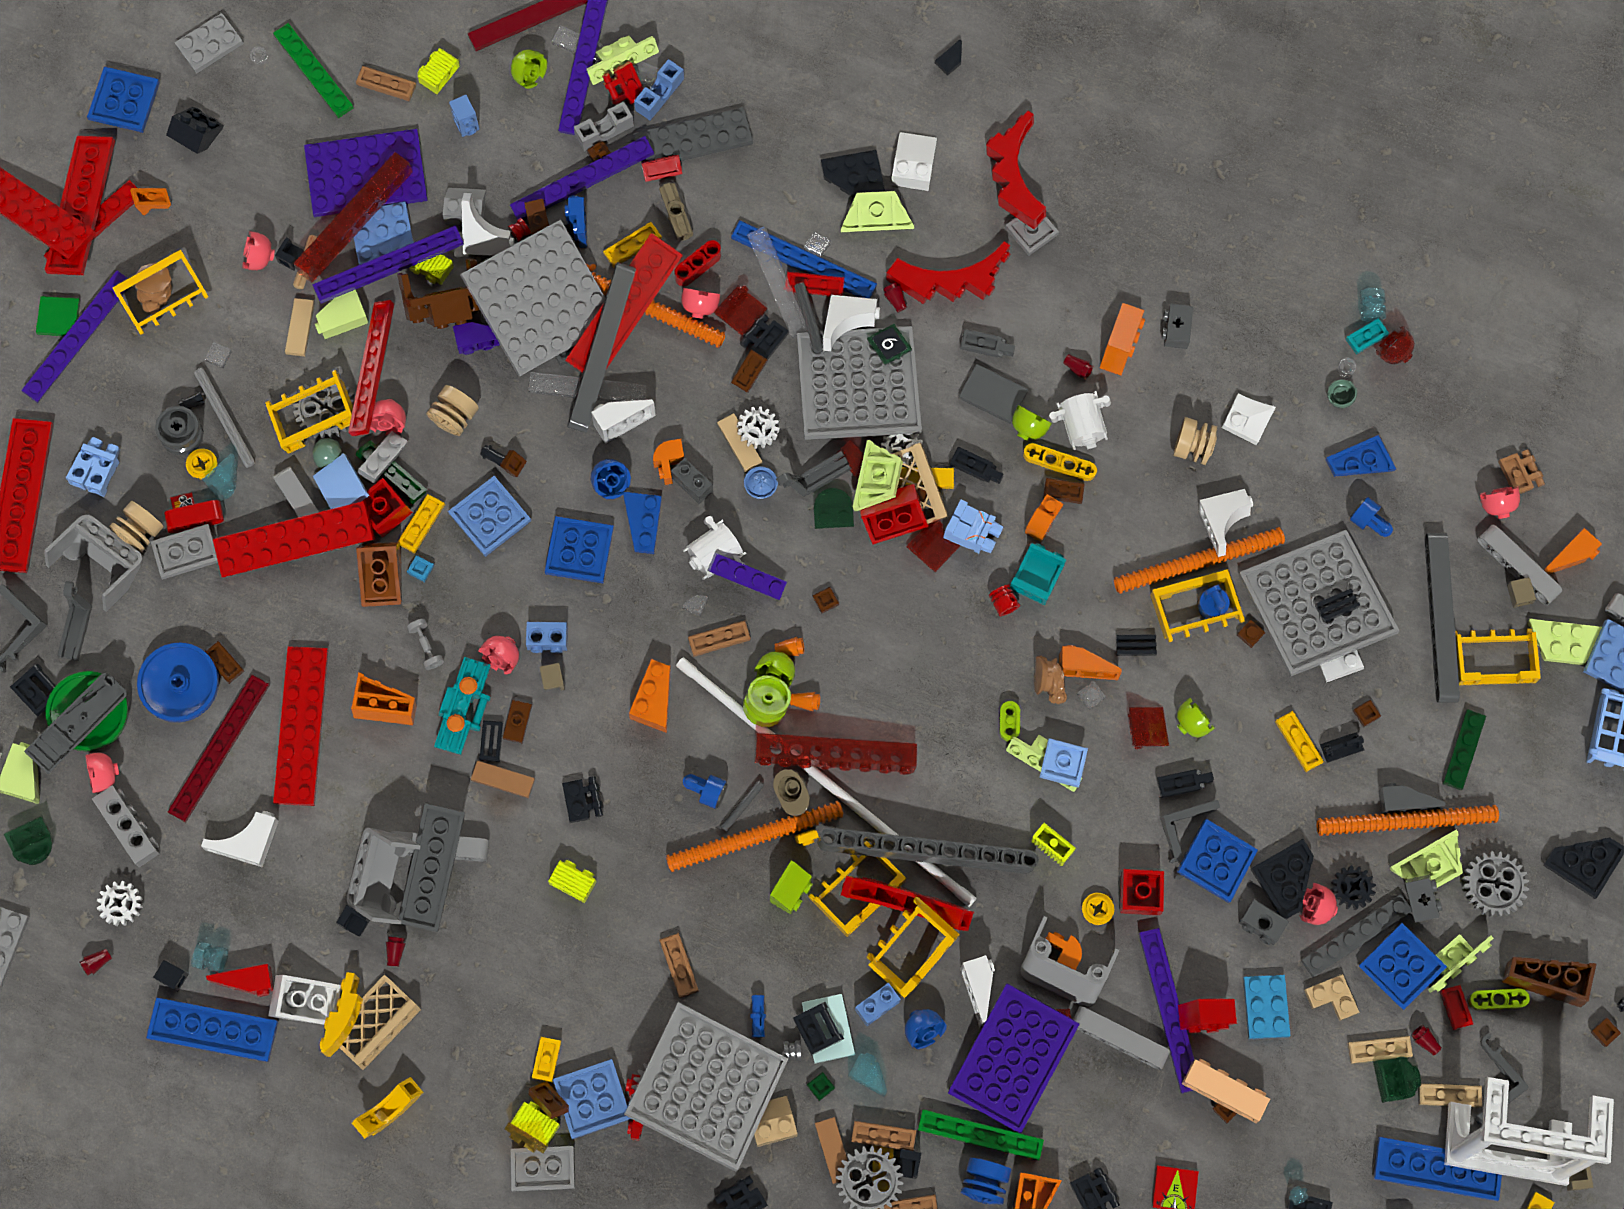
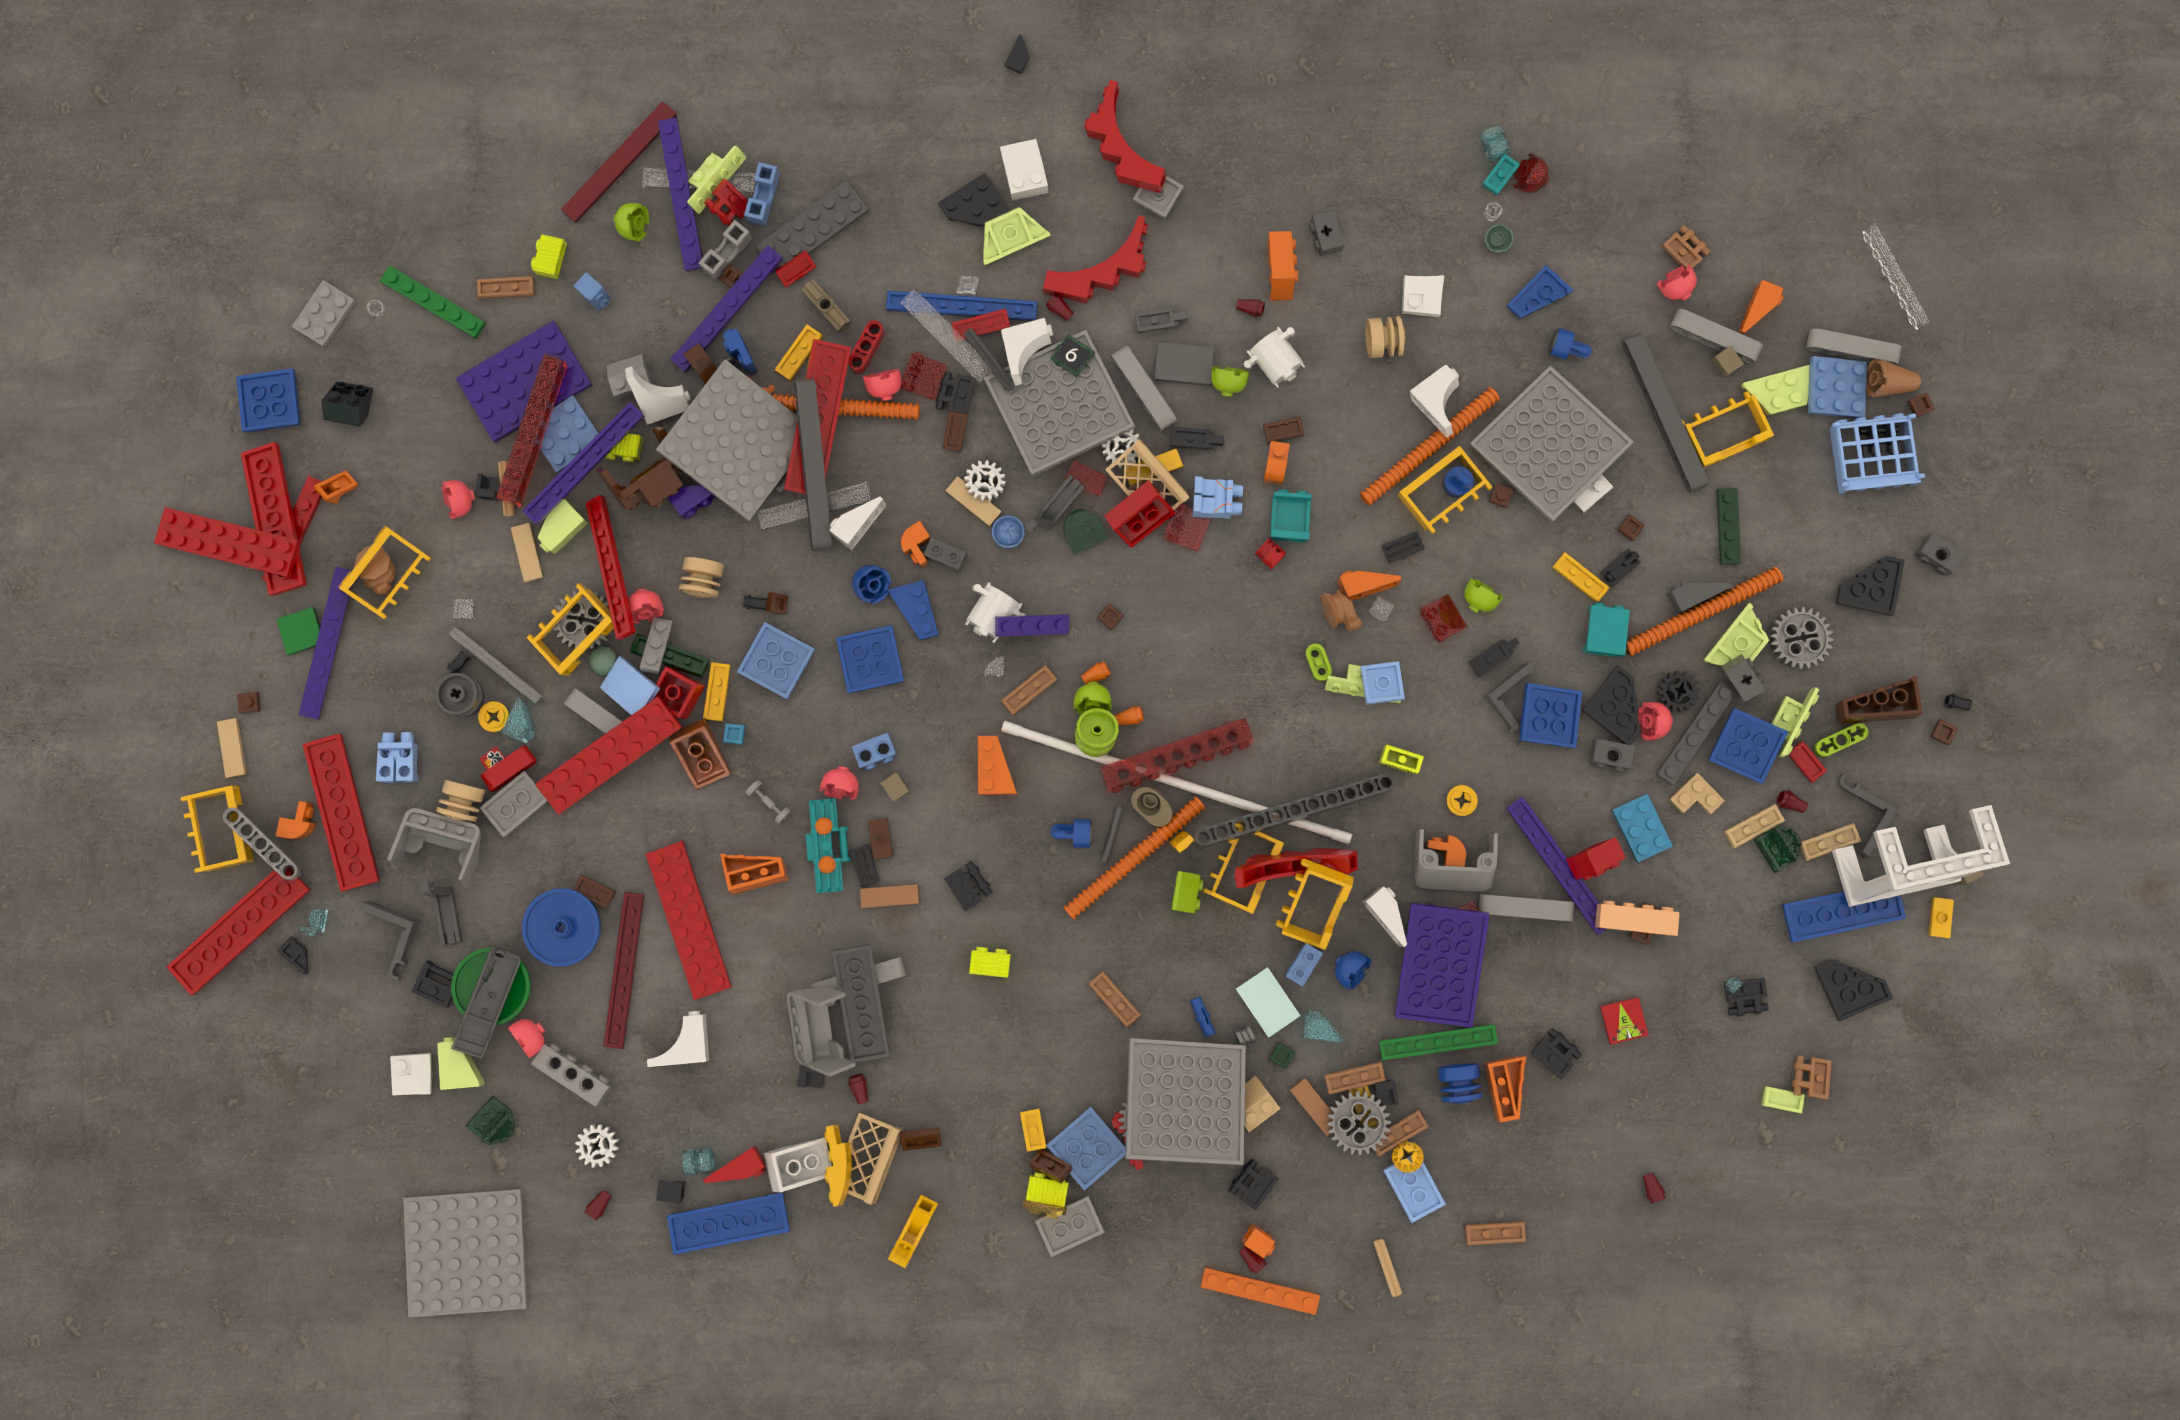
camera: 15 degrees left, 10 degrees up
red wheel [508,218,531,242] -> none
black plate [793,1002,844,1056] -> none
yellowish green wing [852,440,903,511] -> none
yellow beam [1023,443,1097,481] -> none
red brick [1120,869,1164,915] -> none
black tile [1315,589,1360,623] -> none
none -> reddish brown plate [900,1128,942,1151]
none -> light grey beam [1110,345,1177,431]
none -> teal panel [1583,603,1630,658]

